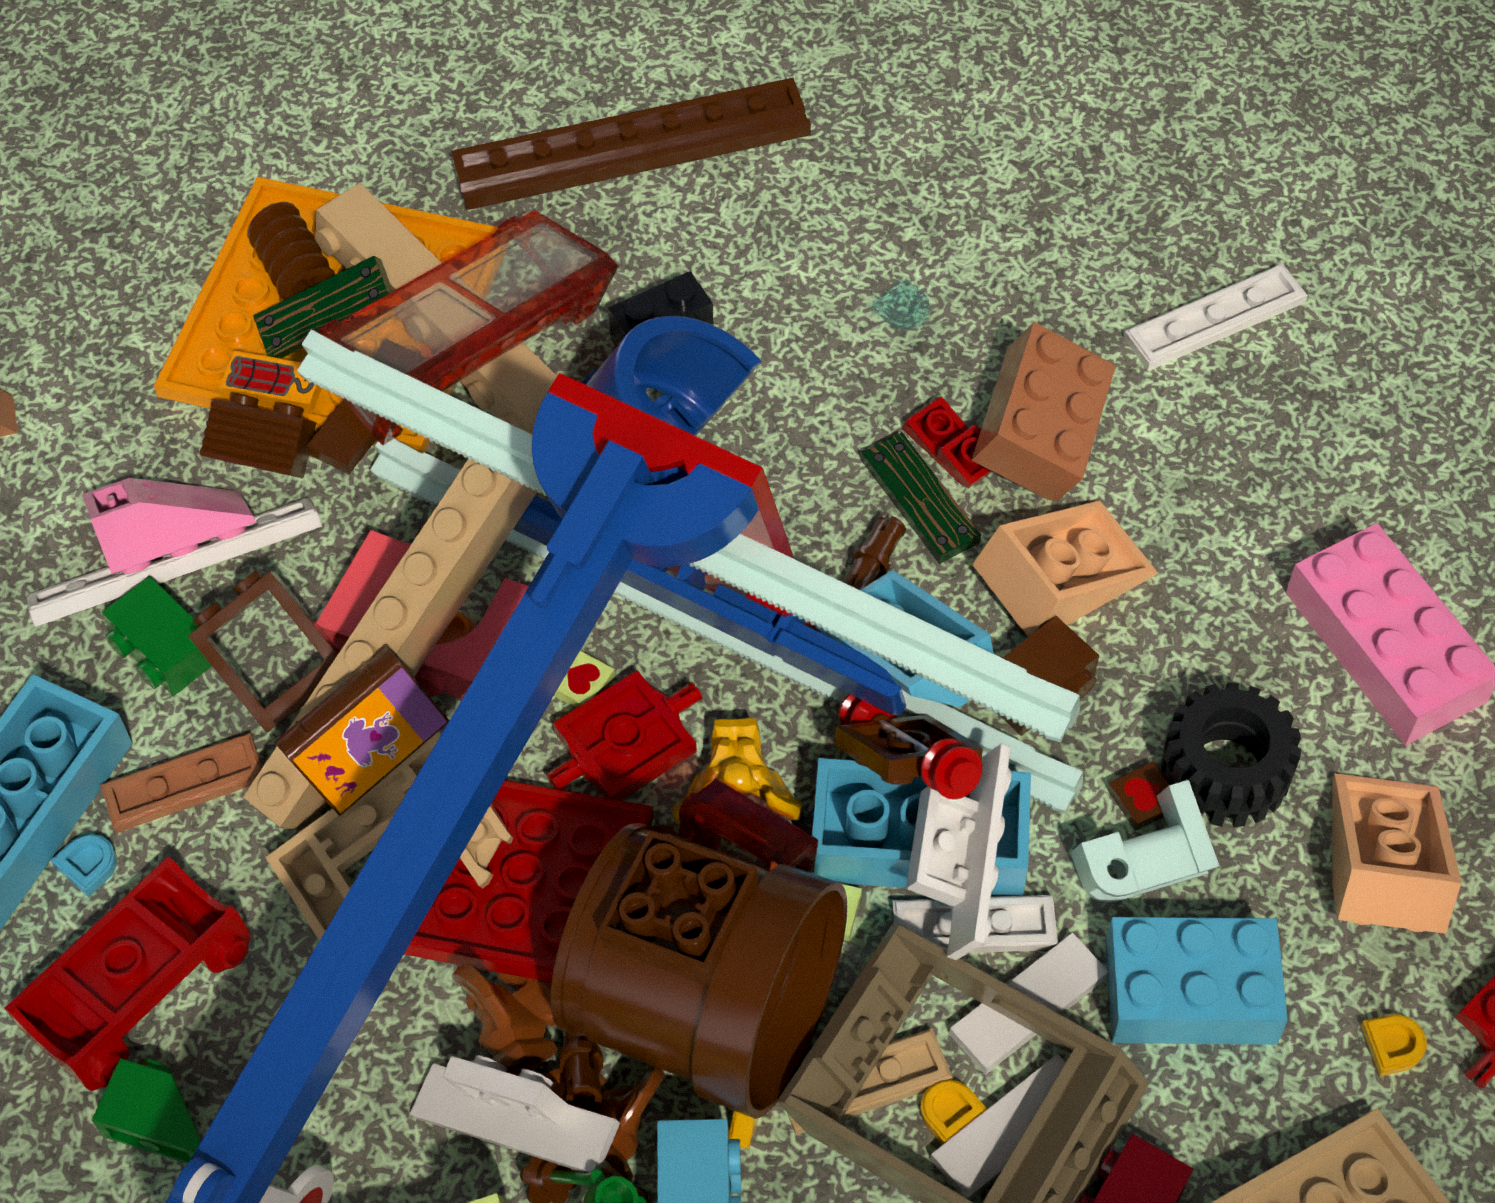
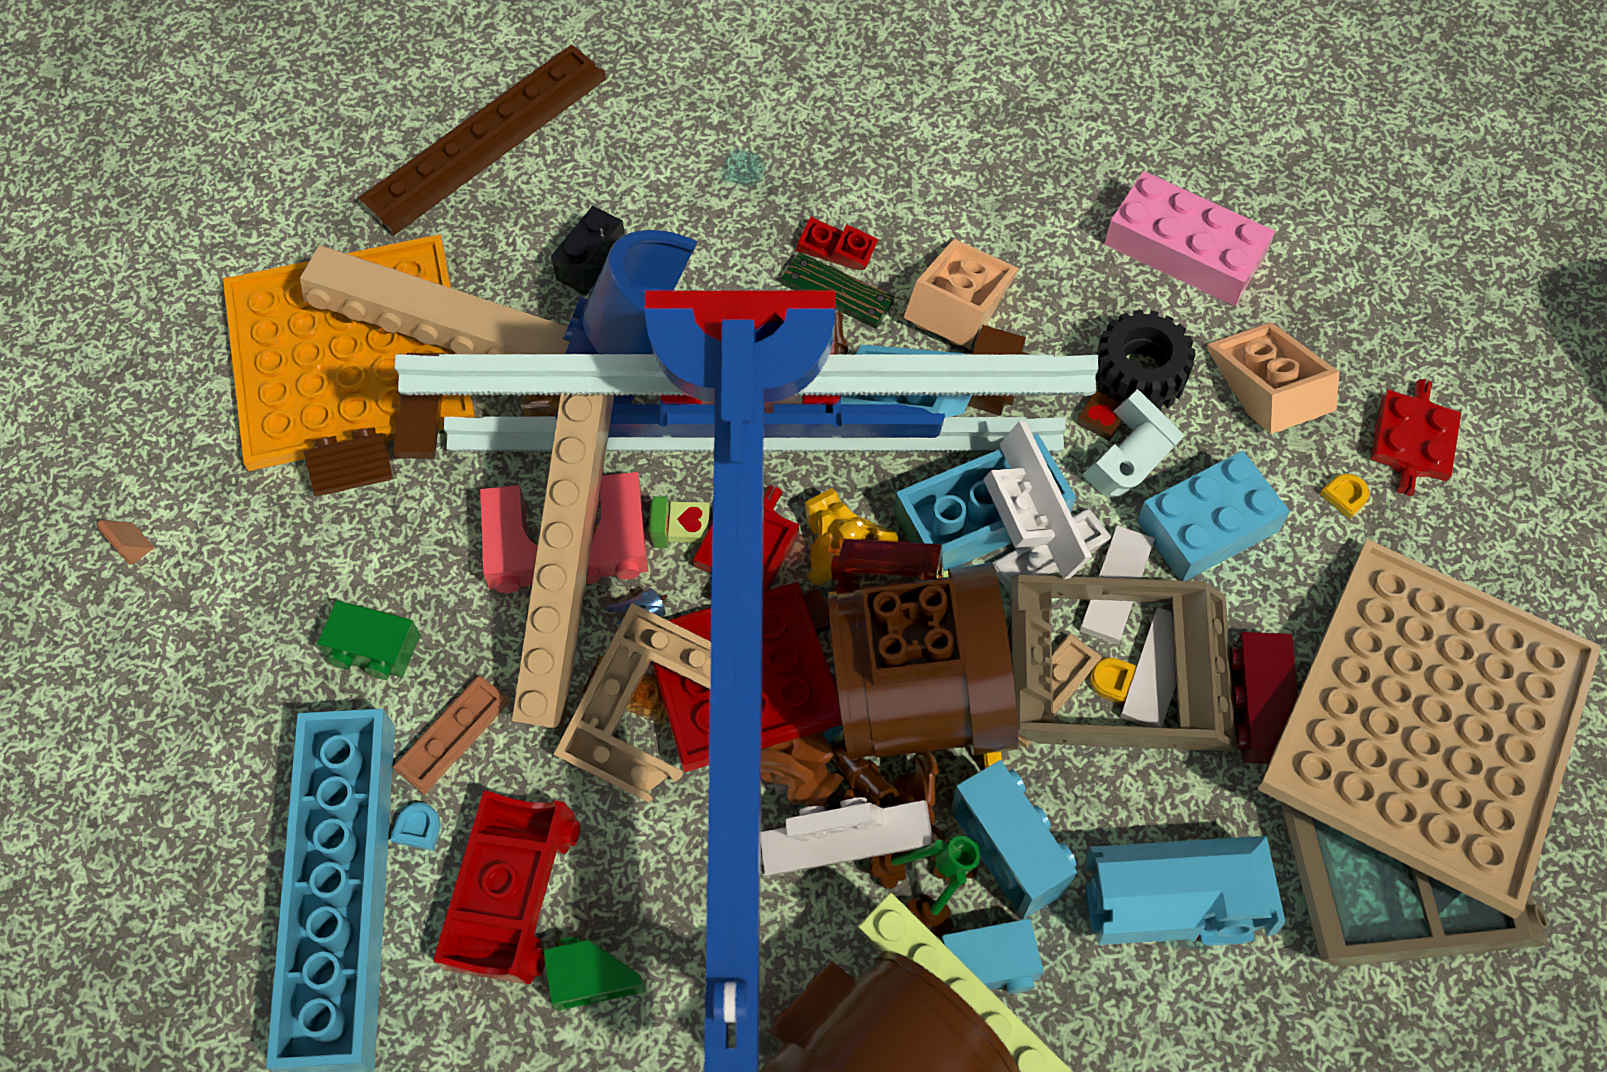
camera: 30 degrees left, 5 degrees up
white tile [27,498,322,627] -> none
bright pink slope [82,478,256,574] -> none
reddish brown window [188,570,340,733] -> none
tile [218,350,322,414] -> none
reddish brown piece [247,202,335,300] -> none
dark green tile [253,256,397,359] -> none
piece [274,647,450,816] -> none
windscreen [317,210,619,446] -> none
plate [835,694,983,800] -> none
nougat brick [971,322,1116,501] -> none
white tile [1124,264,1308,371] -> none

